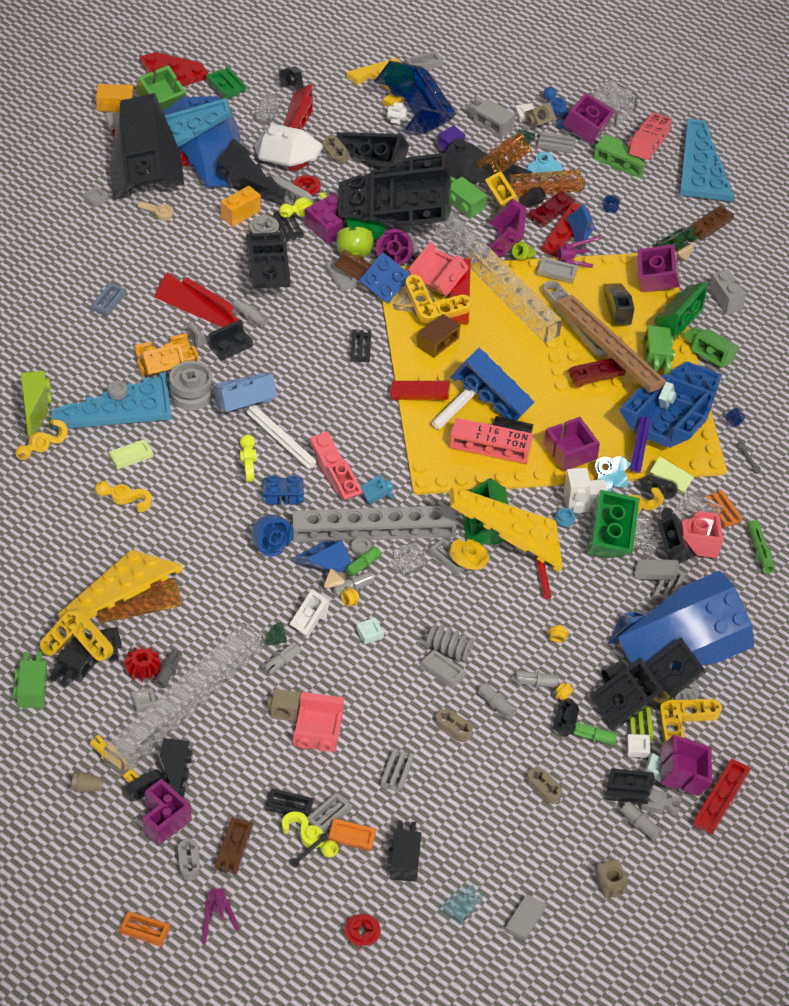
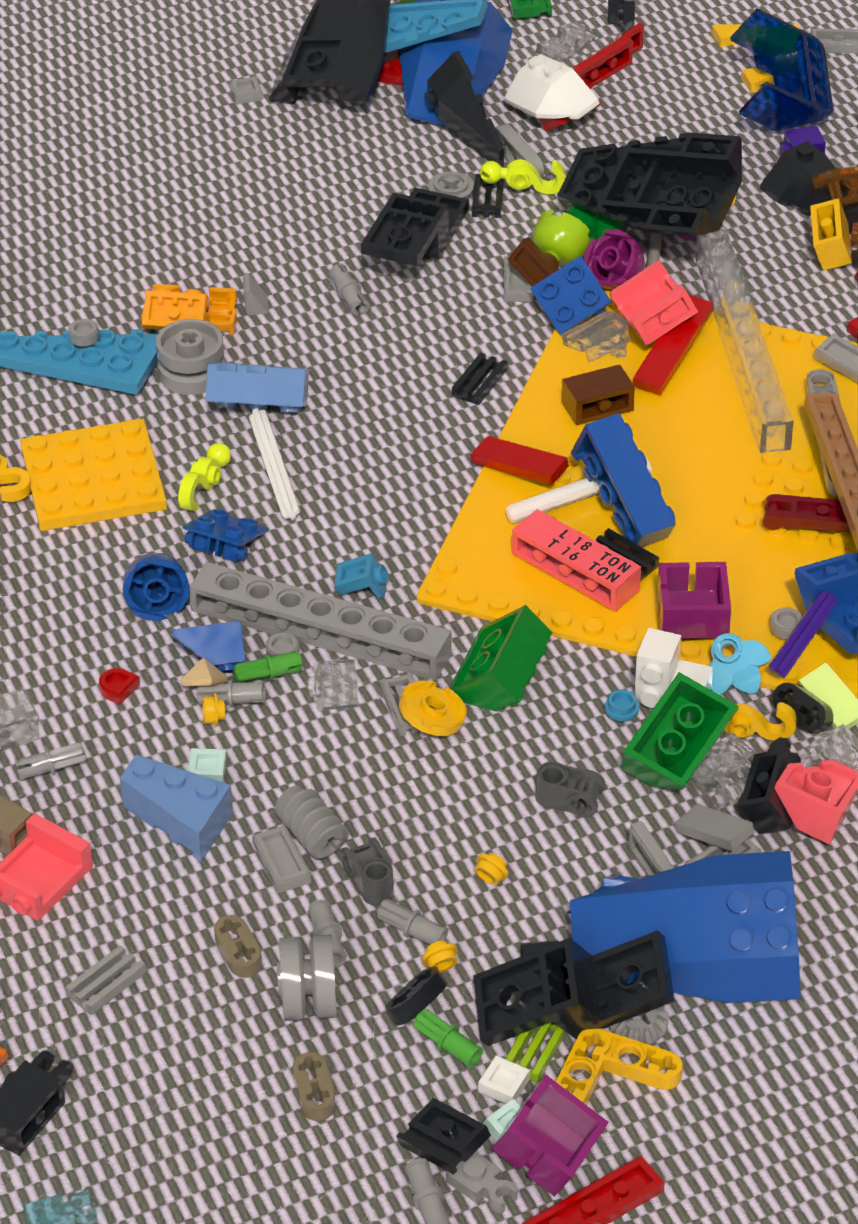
camera: 30 degrees right, 5 degrees down
sand blue tile [90,283,127,317] -> none
yellowish green tile [109,439,153,470] -> none
tan plate [138,201,174,221] -> none
red wedge [155,272,242,327] -> none
black bracket [208,320,253,361] -> none
light orange brick [220,186,261,227] -> none
clear green tile [266,622,287,646] -> none
white slope [290,589,329,636] -> none
red gear [292,175,321,197] -> none
magenta brick [305,194,345,245] -> none
coral slope [309,431,363,500] -> none
dark tan beam [323,135,350,164] -> none
black wedge [333,132,409,166] -> none
white gear [387,102,407,125] -> none
yellow beam [405,275,472,324] -> none
yellow wing [449,486,563,572] -> none
bright green hinge [451,177,487,219] -> none
magenta panel [487,199,527,258] -> none
lime cone [512,241,536,260] -> none
red bar [534,554,552,599] -> none
none -> yellow plate [20,418,167,531]
none -> red tile [99,668,140,705]
none -> medium blue wedge [120,754,233,862]
none -> light grey wheel [277,934,337,1020]
none -> dark grey piece [340,837,394,906]
none -> dark grey piece [535,761,606,817]
none -> light grey tile [629,820,674,876]
none -> light grey tile [770,608,803,640]

